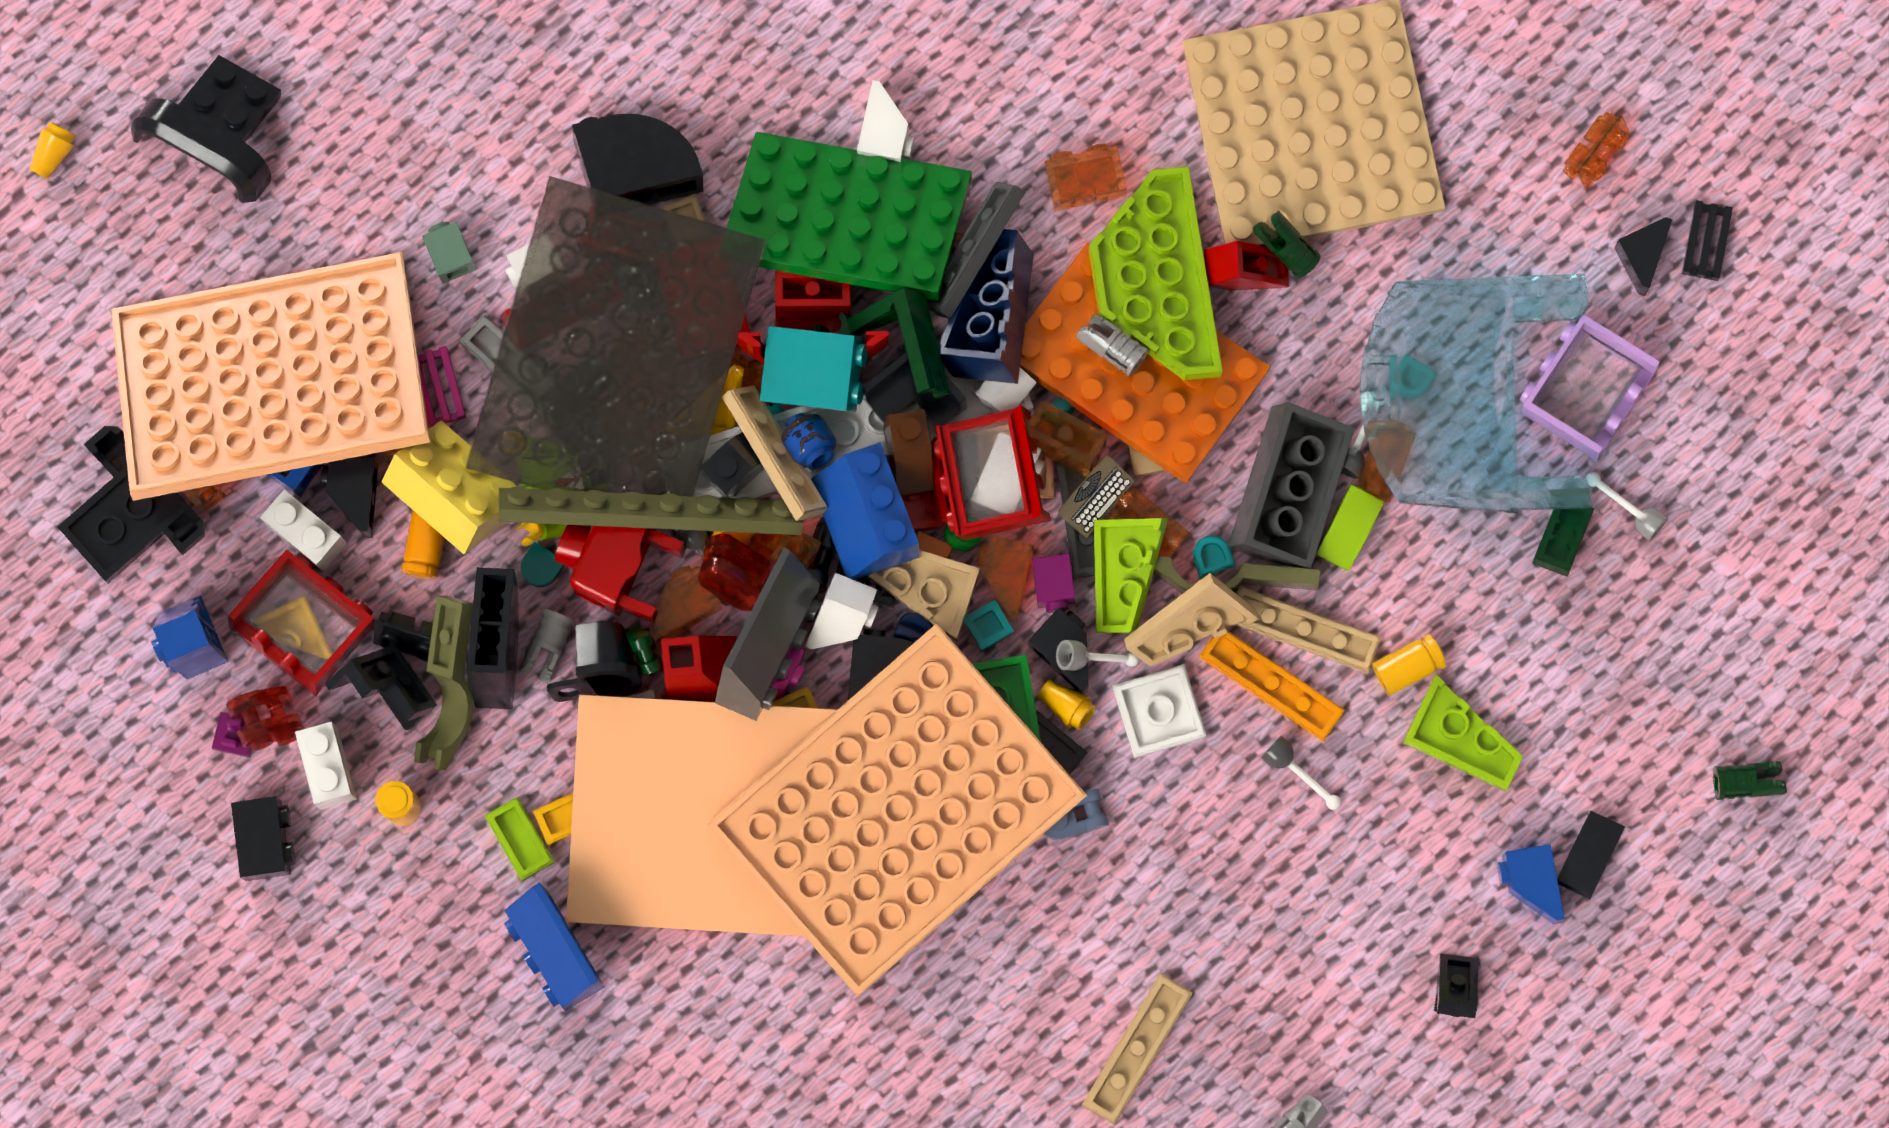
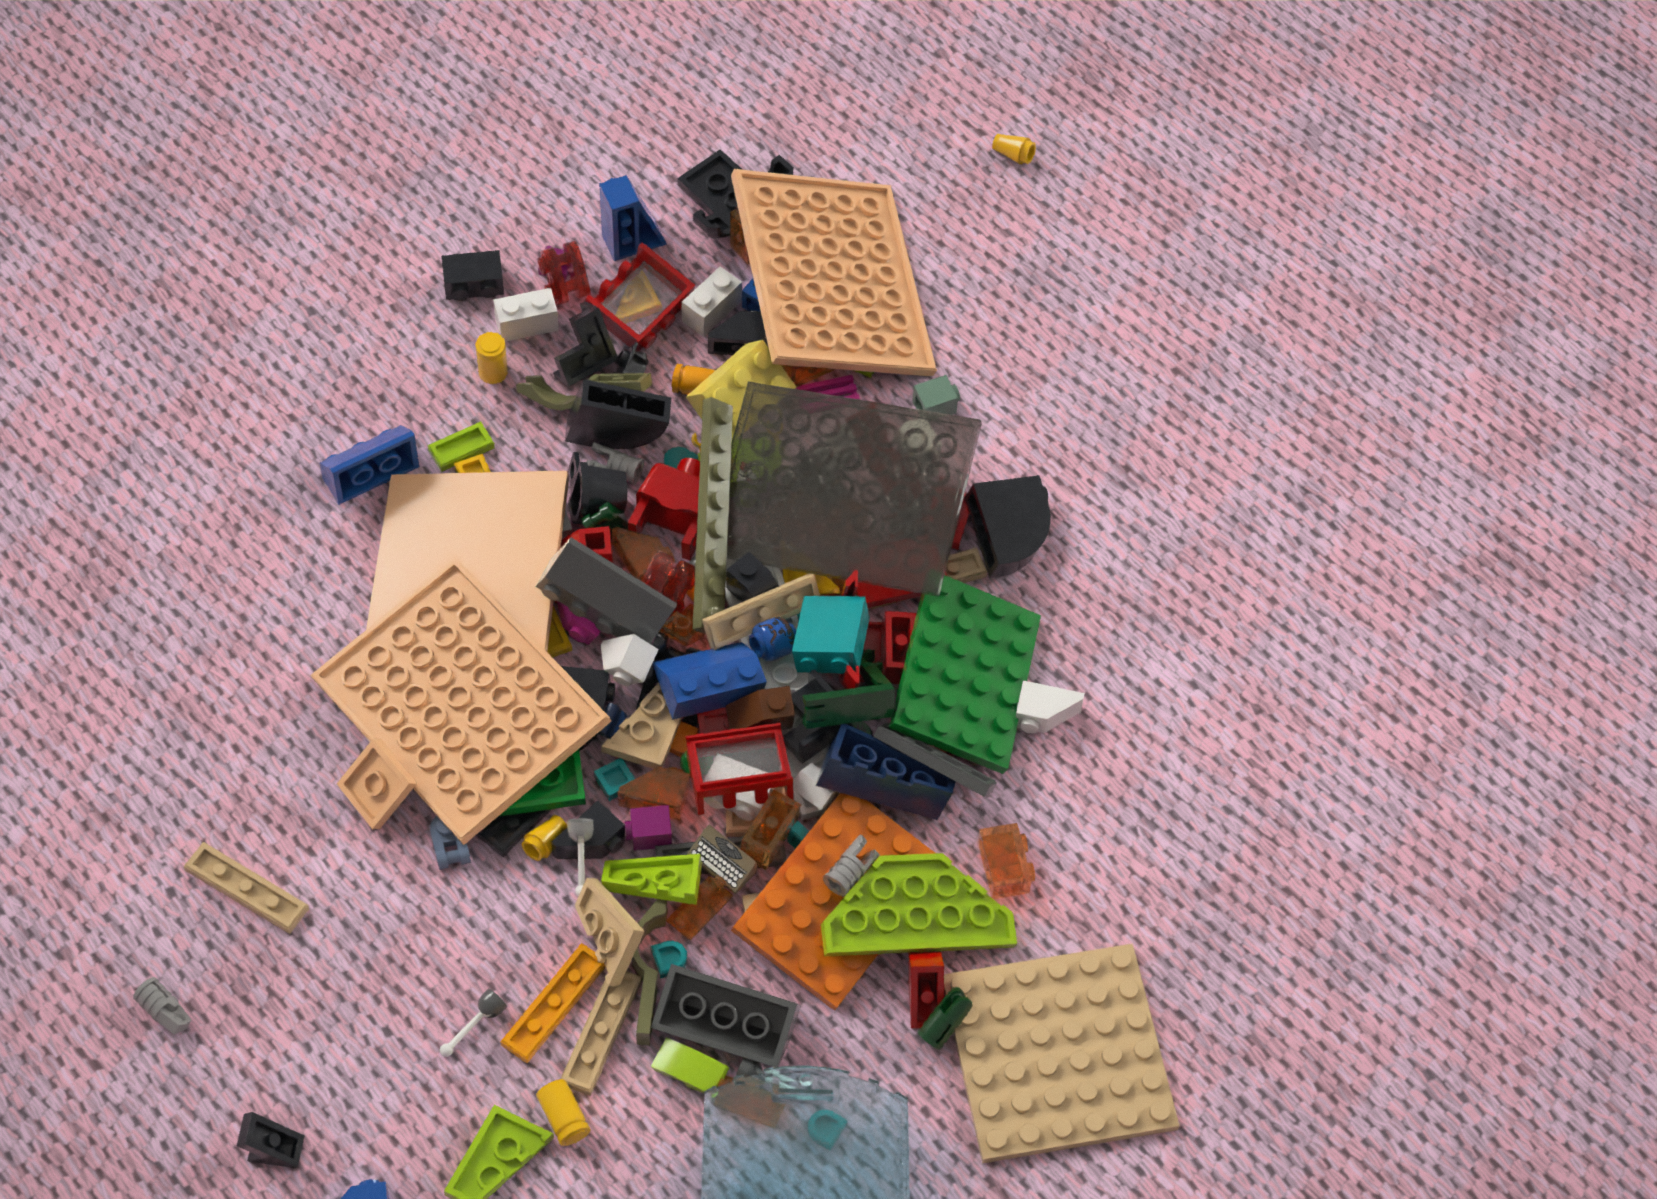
camera: 80 degrees right, 20 degrees down
black piece [131,55,281,203] -> none
white tile [1112,664,1207,759] -> none
none -> light nougat plate [337,738,417,829]

